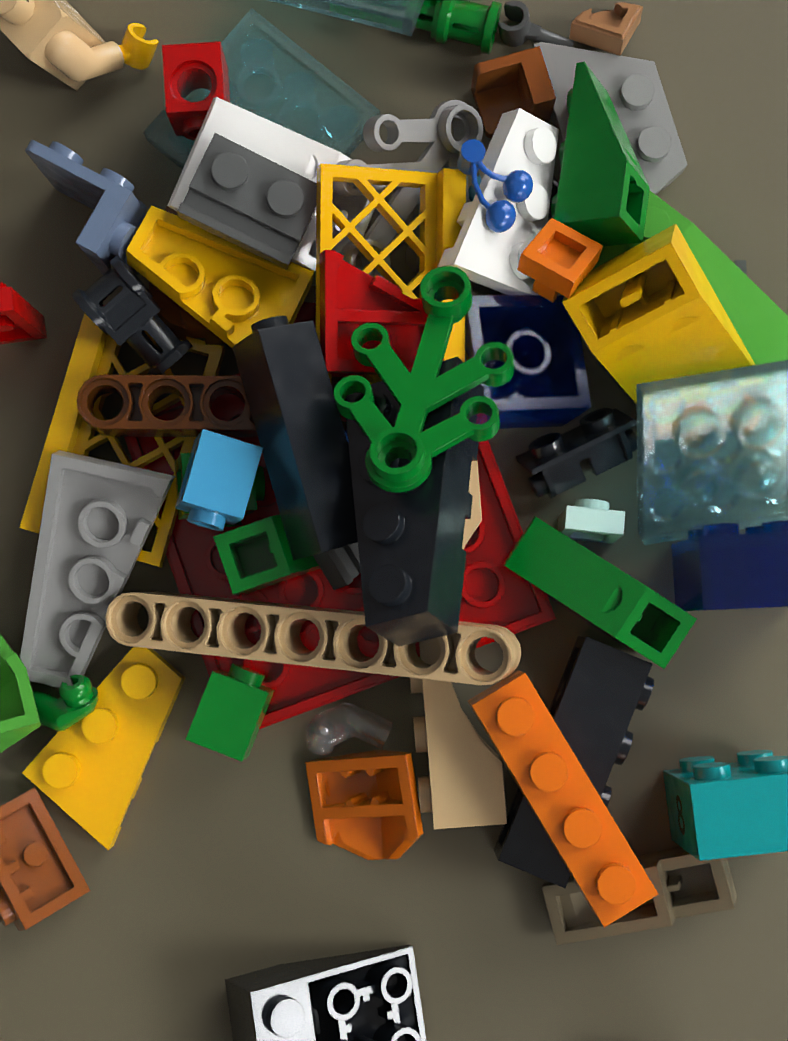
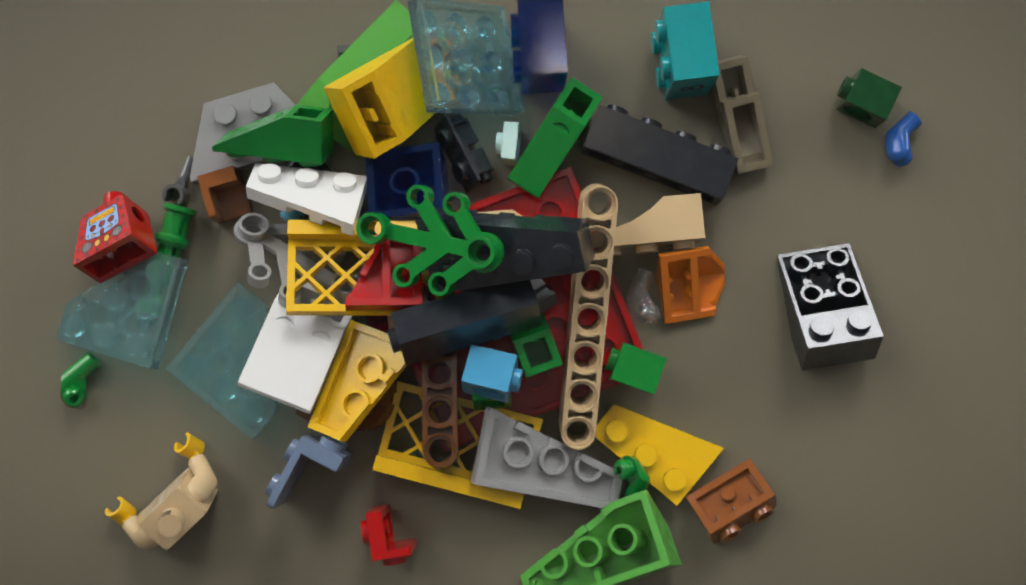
camera: 90 degrees left, 0 degrees up
black connector [72,255,193,375] -> none
red brick [162,41,230,140] -> none
dark grey plate [177,133,317,270] -> none
blue piece [457,139,533,233] -> none
orange brick [467,671,658,928] -> none
orange tile [517,218,603,302] -> none
medium nougat tile [569,2,643,56] -> none

